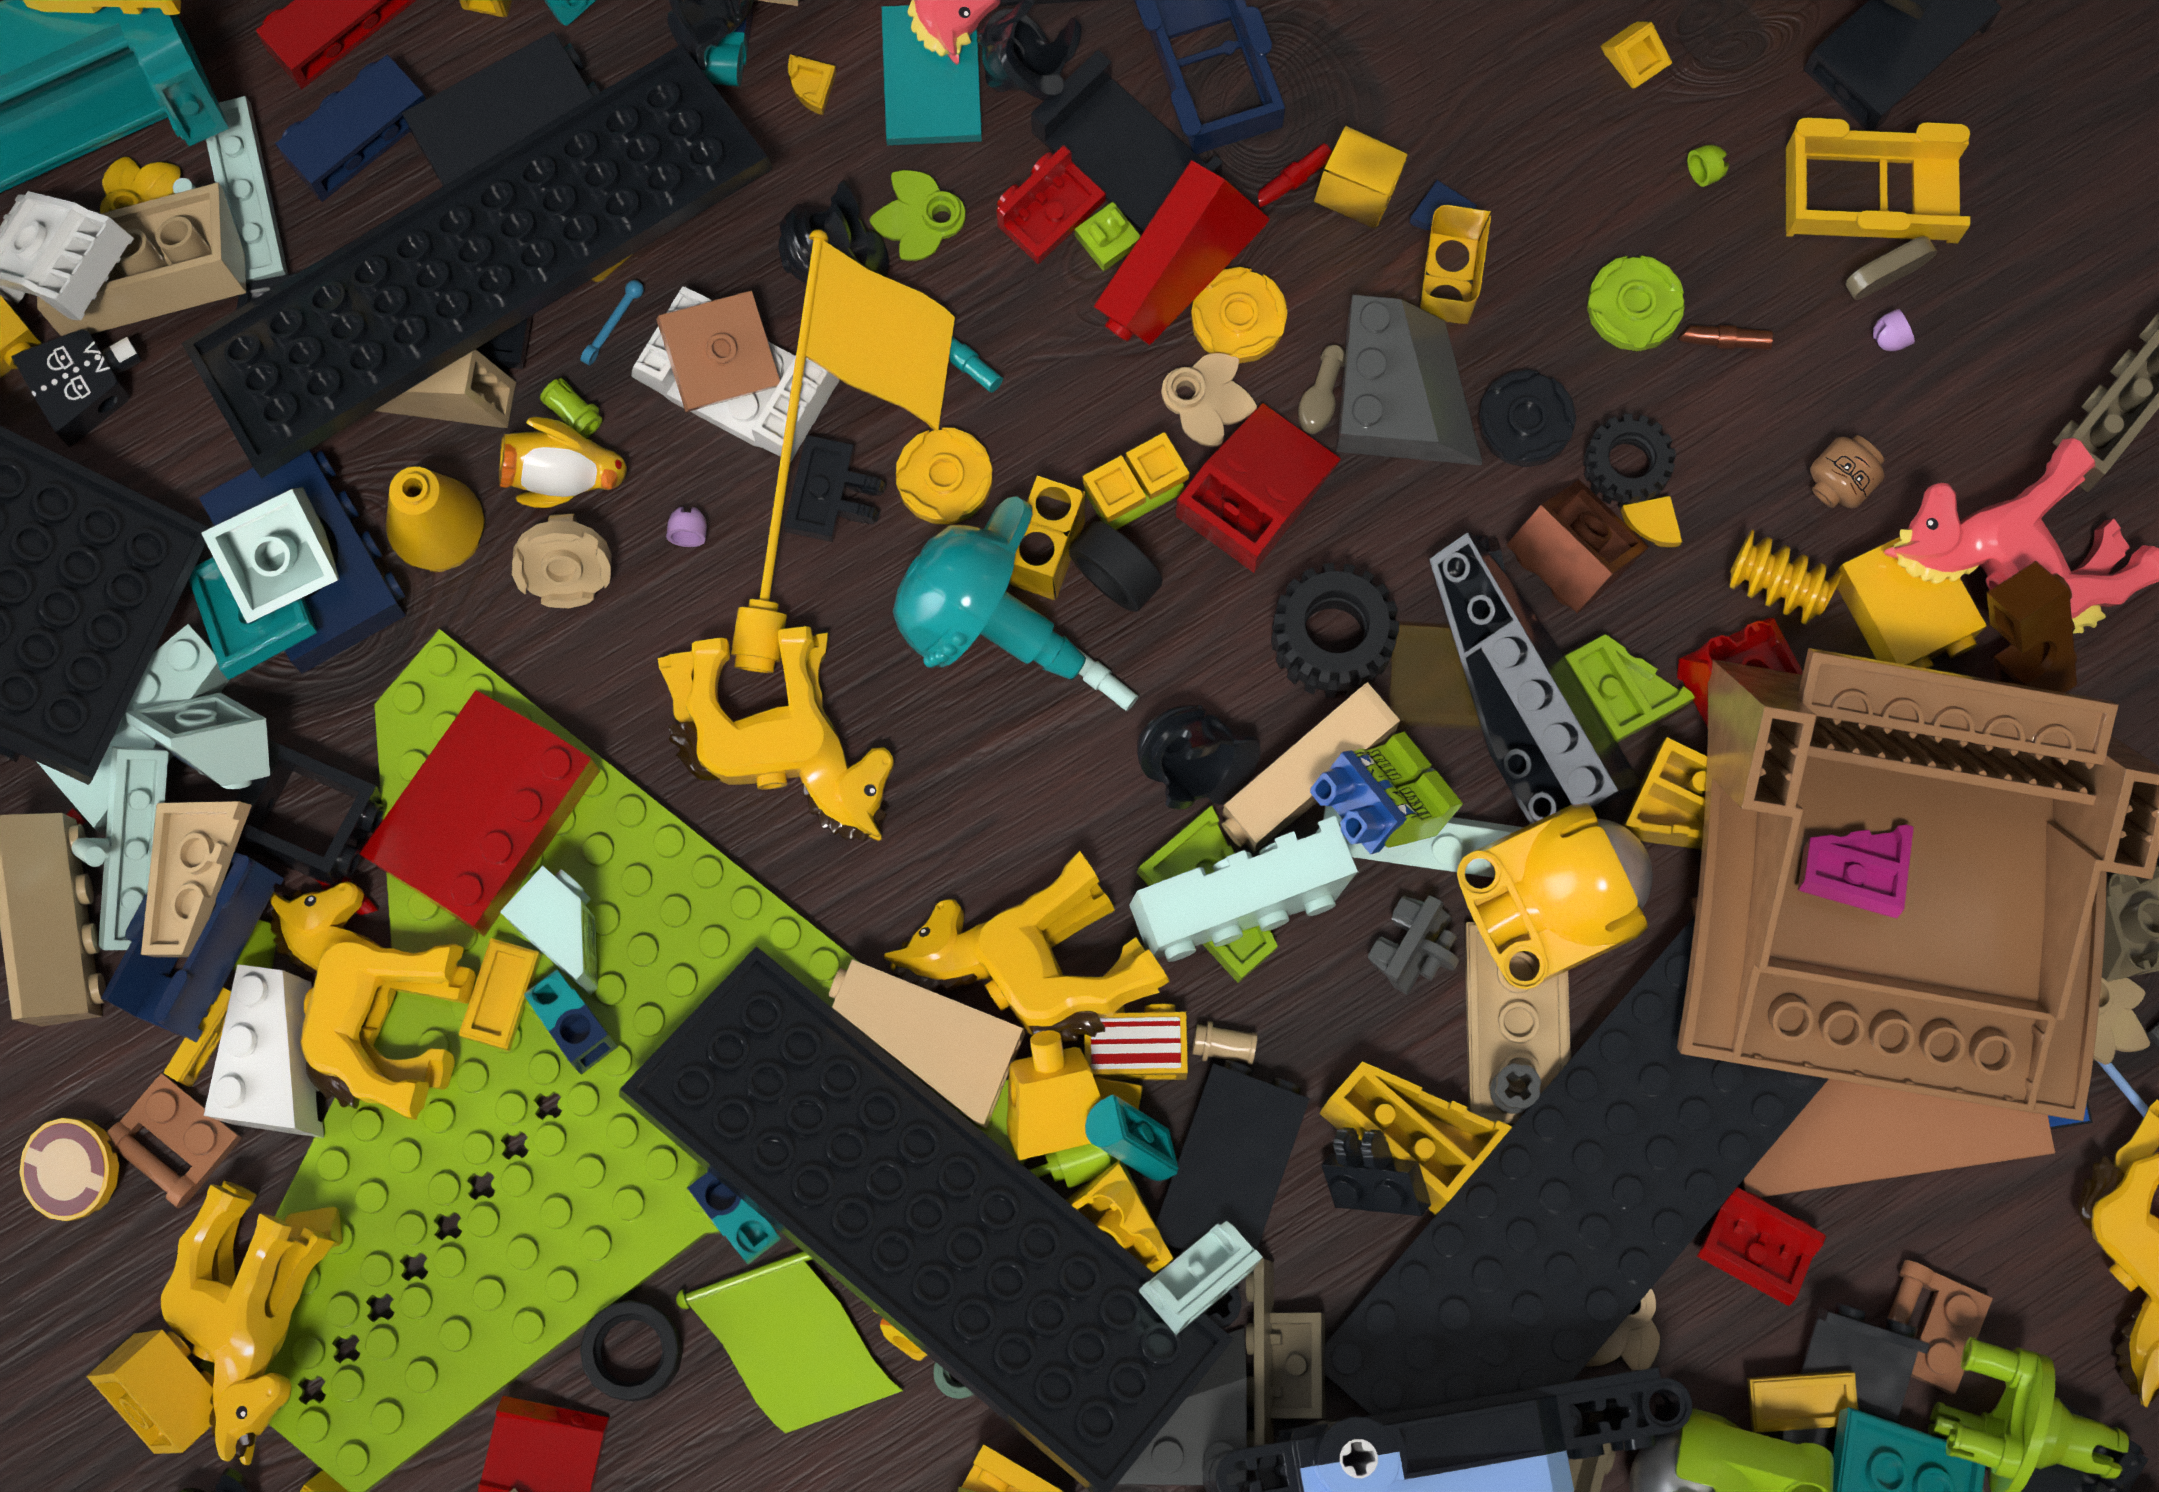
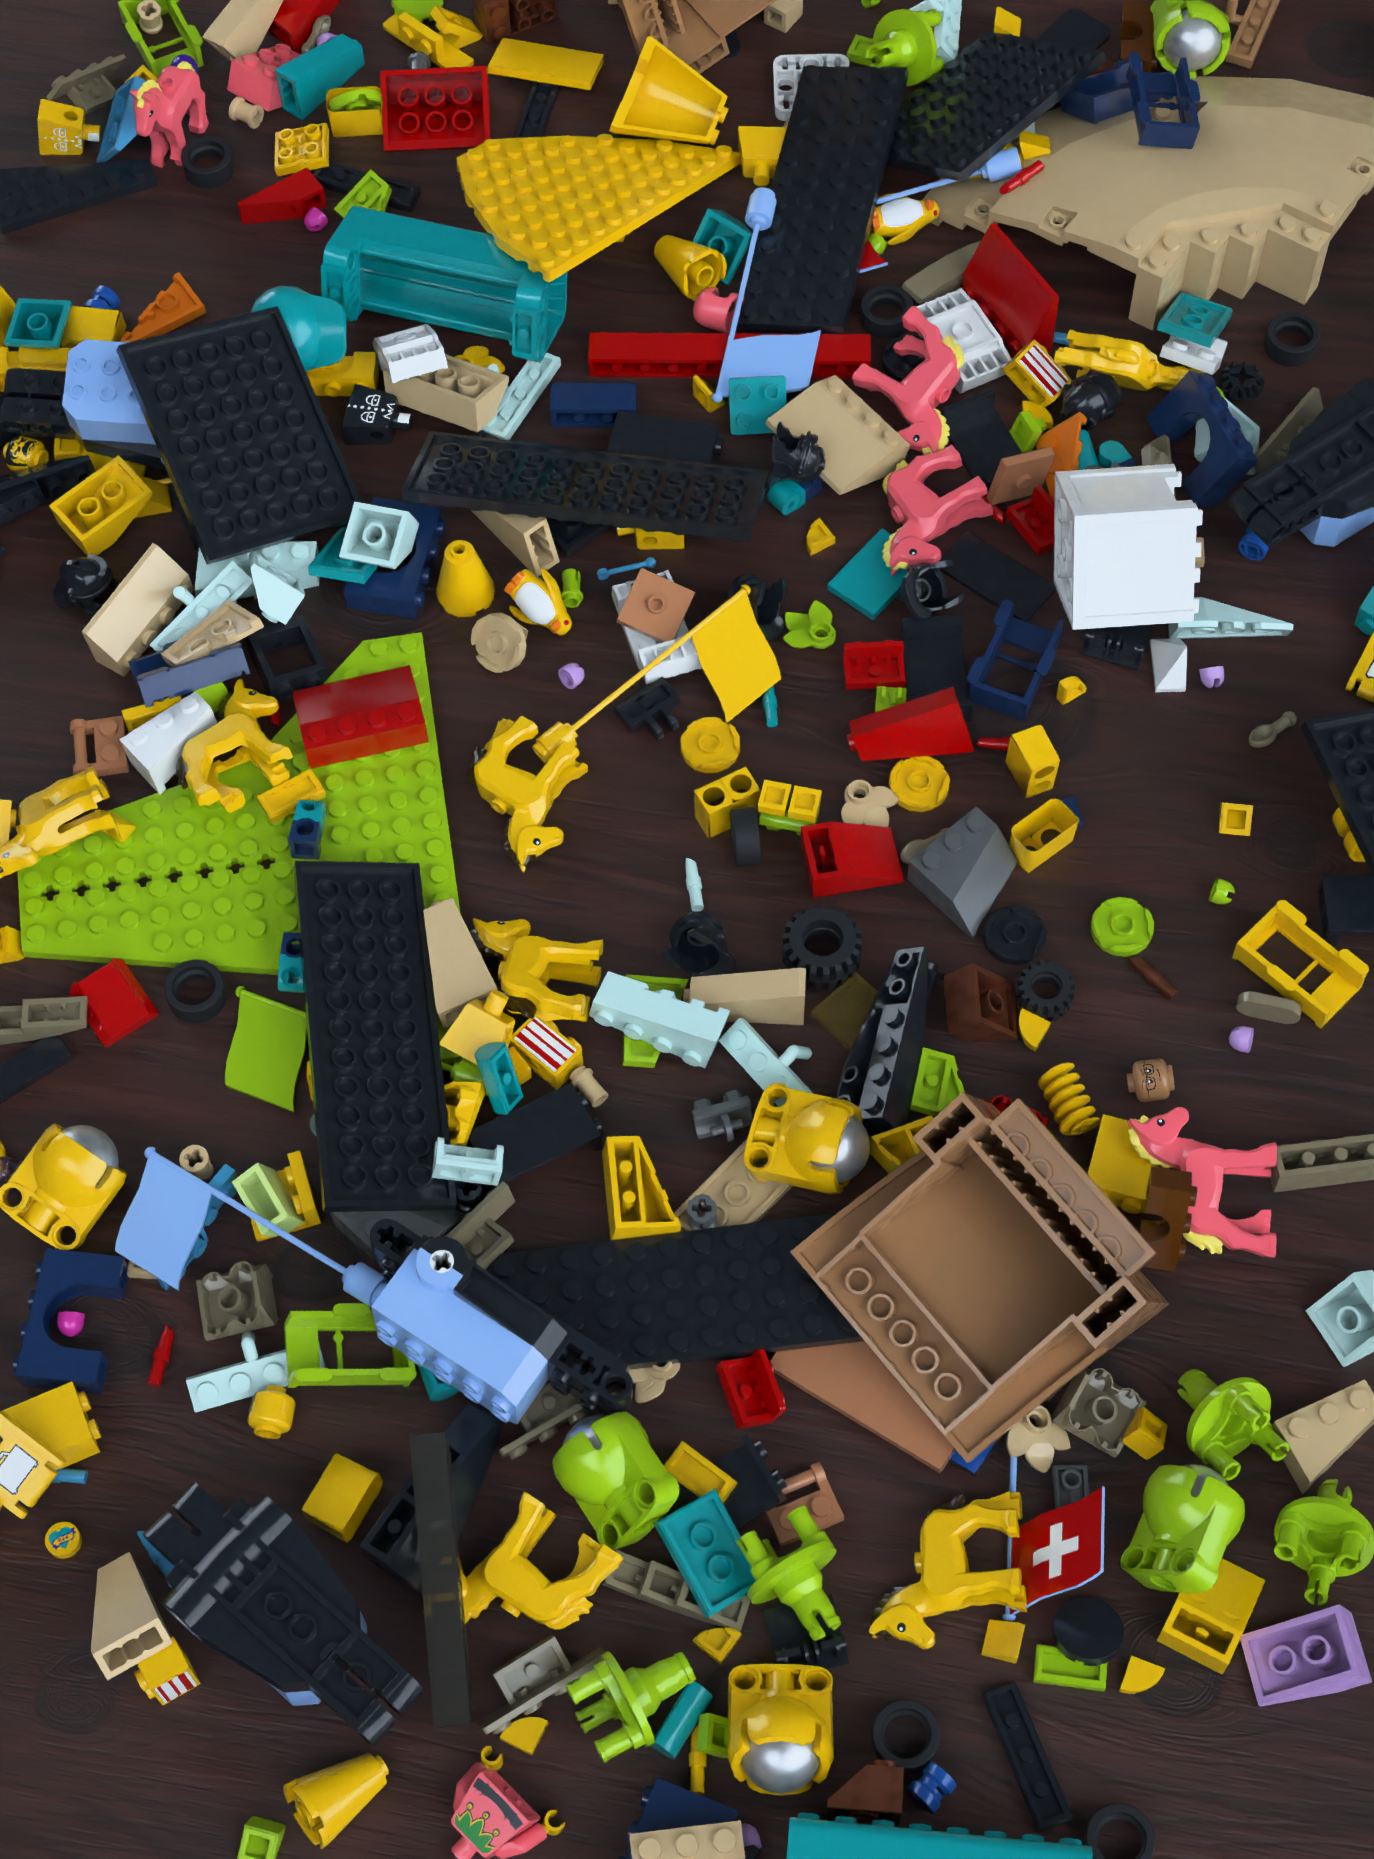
camera: 45 degrees right, 15 degrees down
tile [20,1117,119,1221] -> none
light aqua slope [500,866,598,995] -> none
teal piece [893,496,1086,680] -> none
hips [1310,731,1463,855] -> none
black hinge [1321,1127,1431,1216] -> none
dark pink wing [1798,825,1914,919] -> none
none -> yellow tile [1056,676,1087,705]

